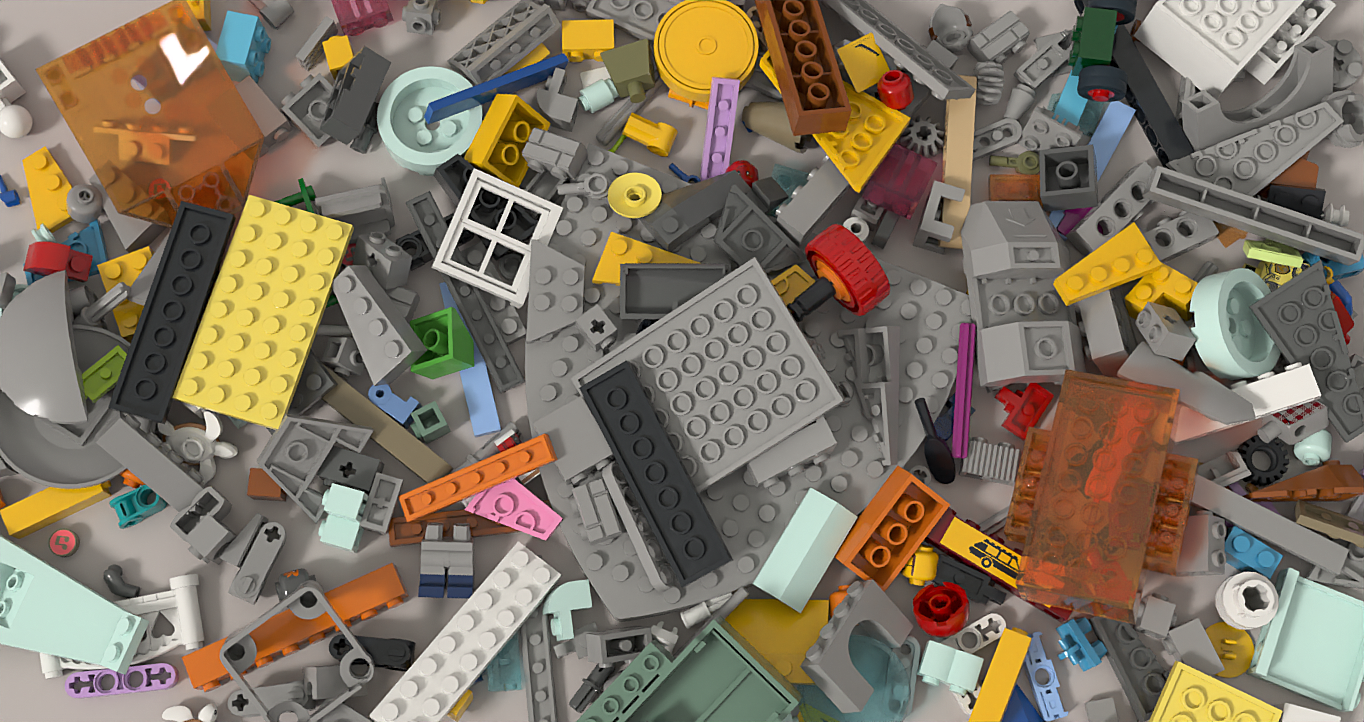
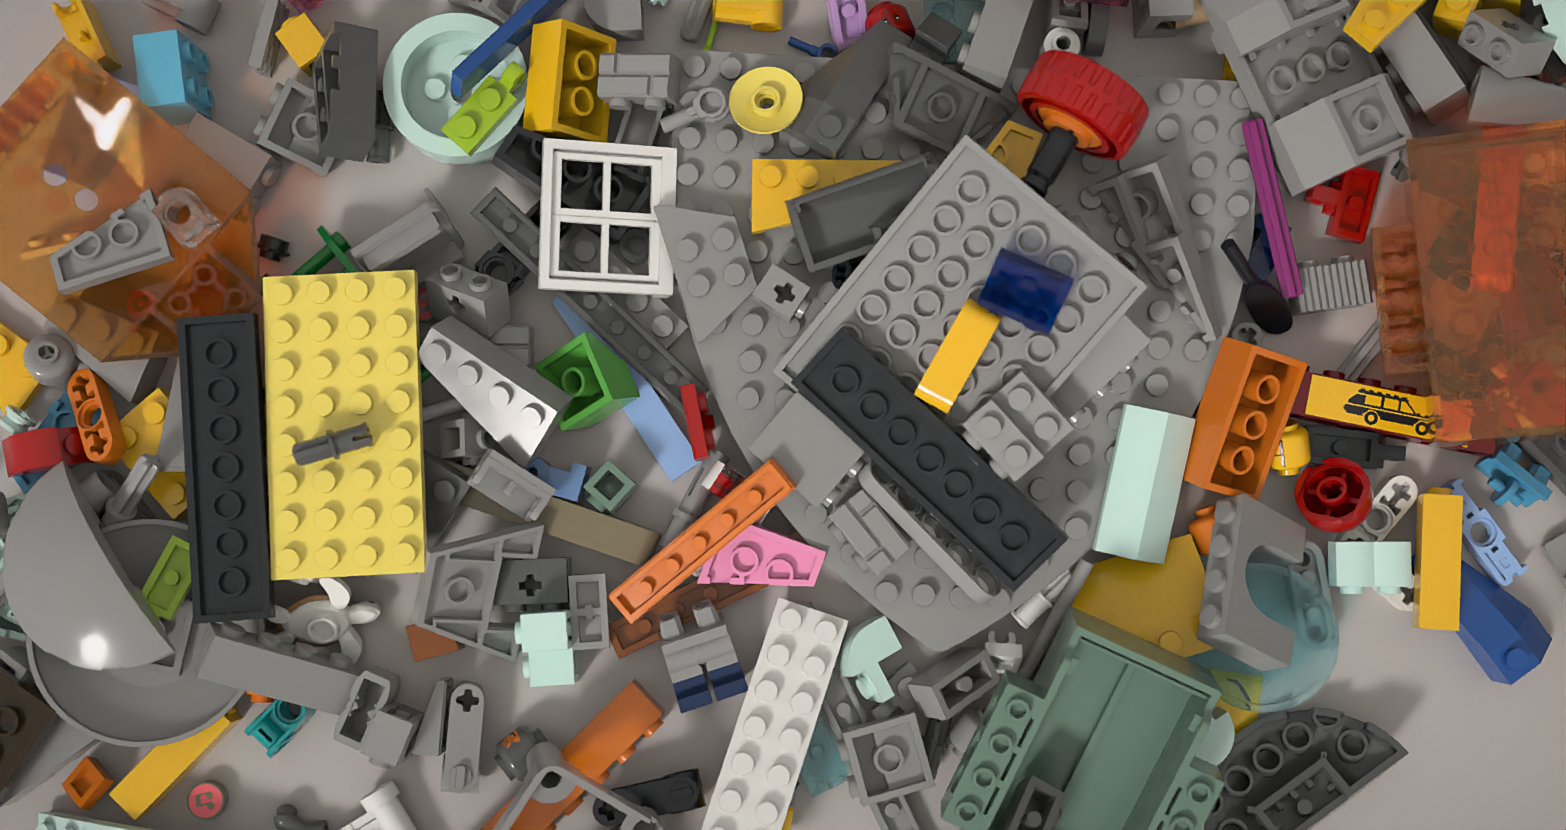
camera: 20 degrees left, 10 degrees up
none -> light grey wing [49,188,175,295]
none -> orange beam [67,368,126,466]
none -> clear brick [151,186,221,248]
none -> black plate [254,233,290,262]
none -> dark grey axle [292,422,373,466]
none -> lime plate [441,61,528,157]
none -> light grey hinge [466,448,556,523]
none -> red hinge [680,383,716,461]
none -> light grey plate [836,711,935,807]
none -> yellow beam [914,297,1003,413]
none -> light grey plate [962,369,1075,482]
none -> clear blue bracket [977,247,1074,334]

